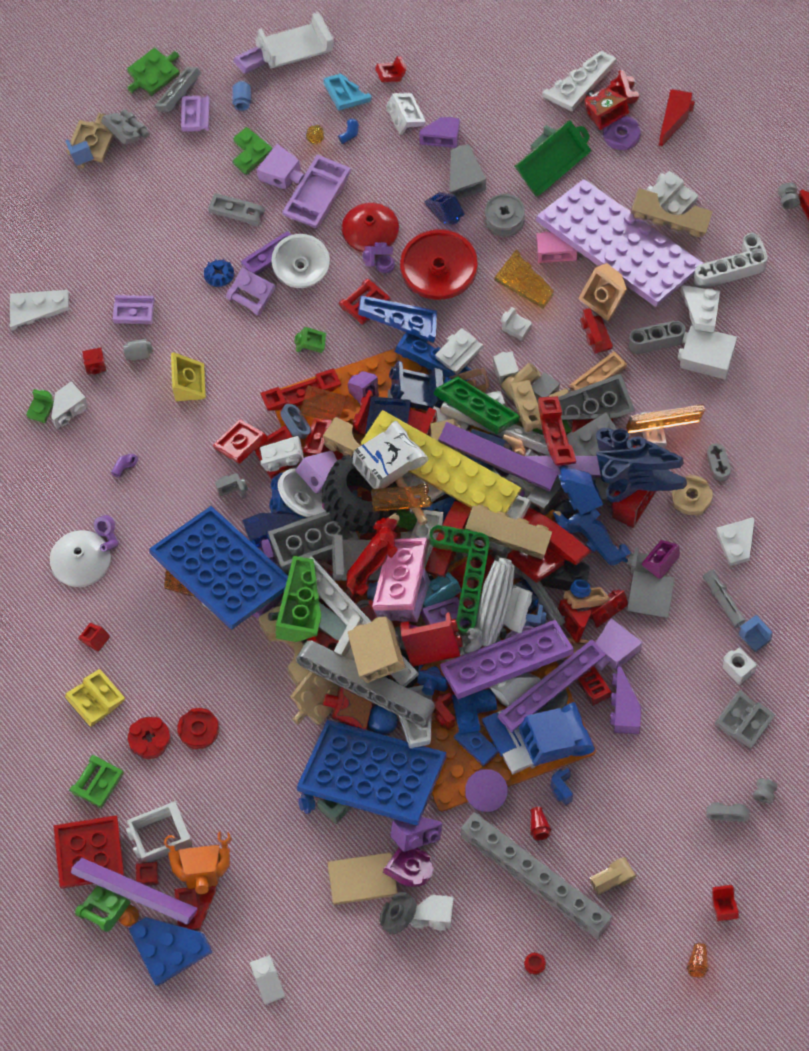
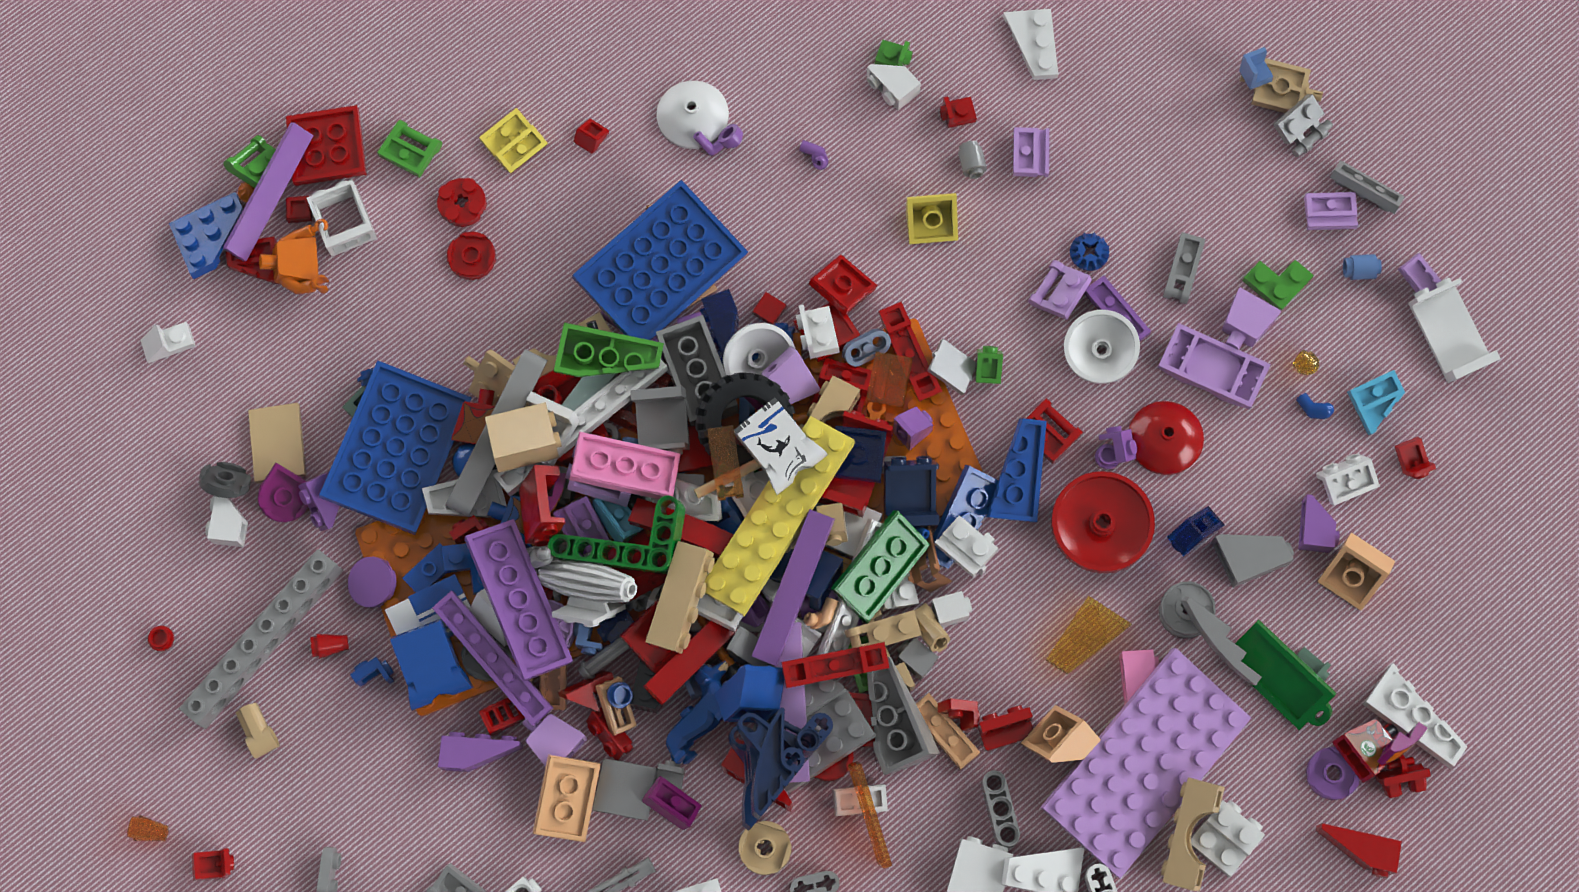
camera: 90 degrees right, 10 degrees up
bright green plate [127,47,180,96] -> none
light grey bracket [215,473,248,499] -> none
red animal [346,513,399,596] -> none
white bracket [501,307,532,341] -> none
none -> light nougat tile [532,754,601,842]
none -> red tile [752,292,787,325]
none -> piece [927,339,977,395]
none -> red bracket [937,698,980,731]
none -> light grey slope [1181,597,1262,685]
none -> light nougat slope [1317,532,1395,611]
none -> magenta slope [1377,722,1428,765]

